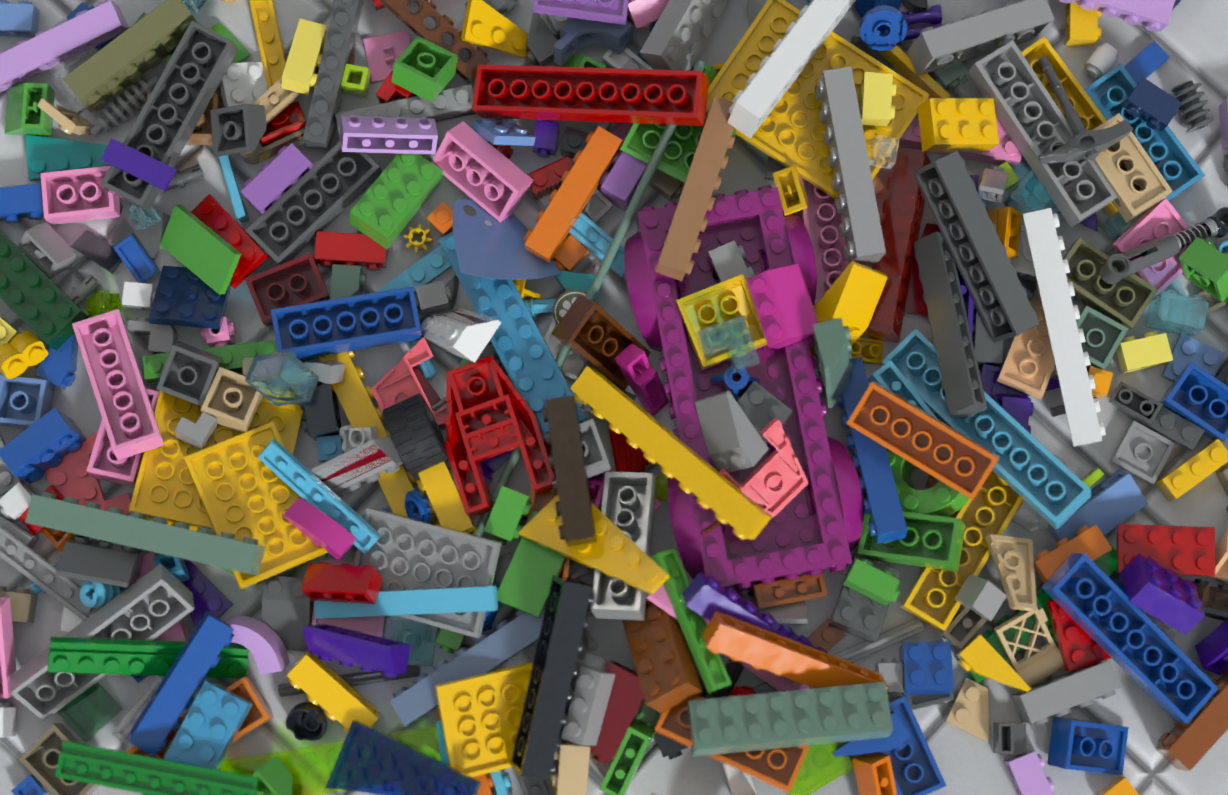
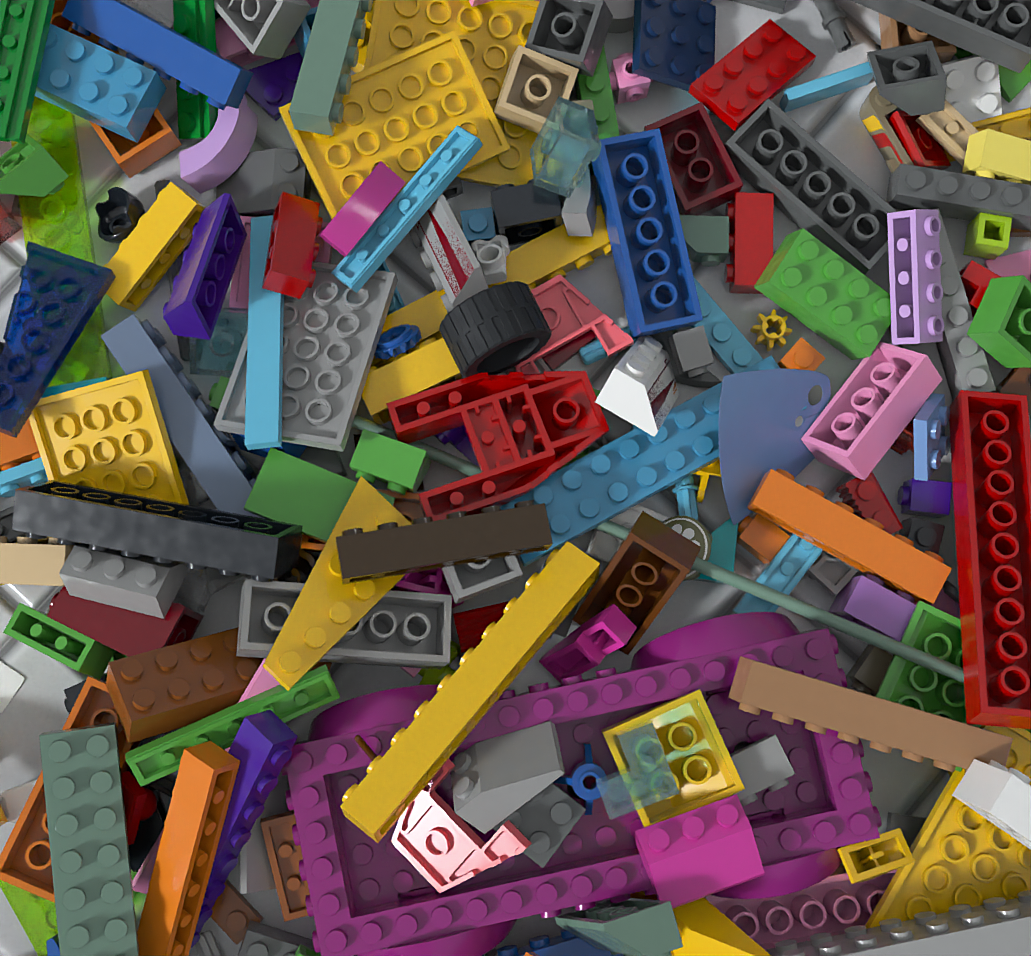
camera: 90 degrees right, 0 degrees up
bright green tile [160,204,241,295] -> none
light grey piece [175,411,217,450] -> none
medium lavender brick [240,143,313,215] -> none

